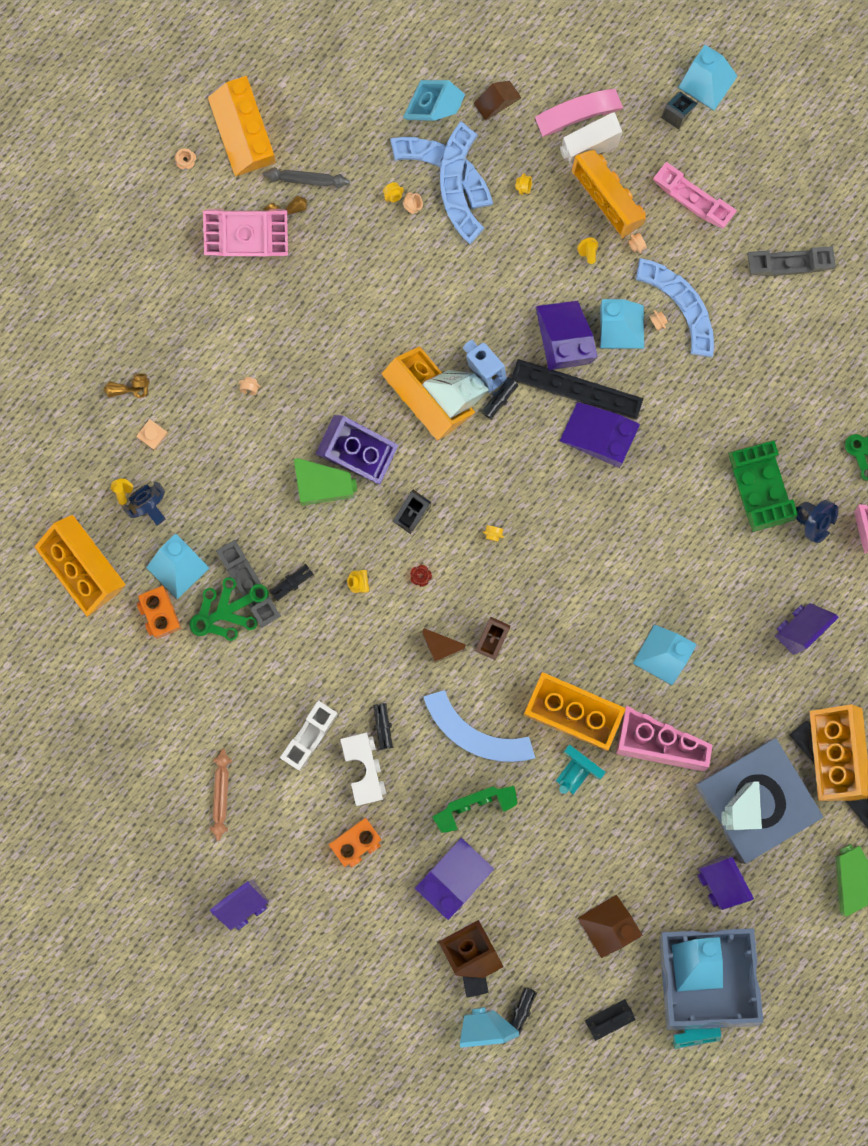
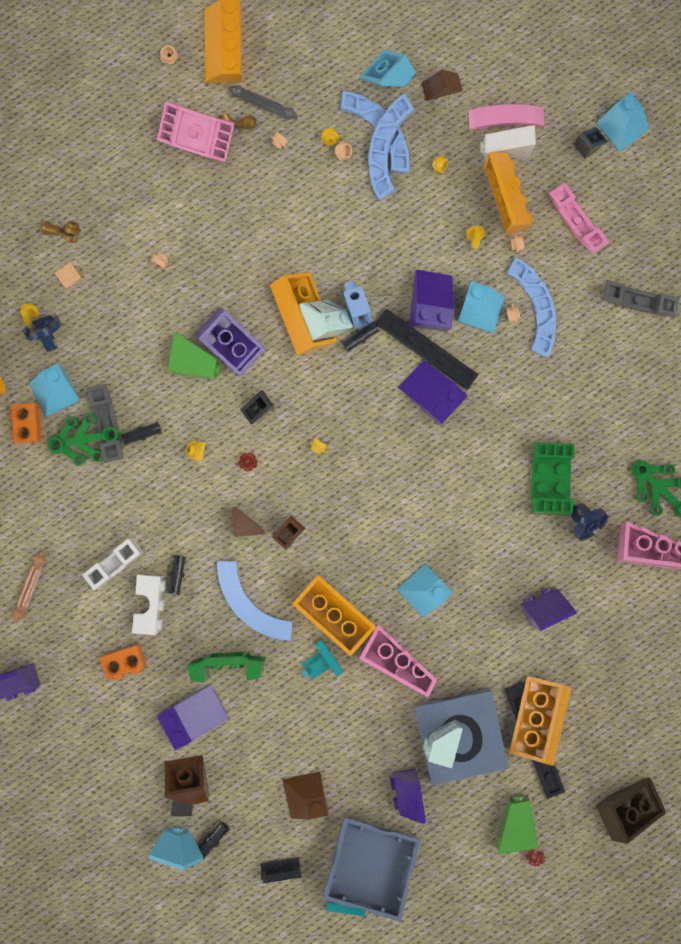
camera: 25 degrees right, 5 degrees up
medium azure slope [671,937,723,992] -> none
none -> light nougat plate [271,132,288,150]

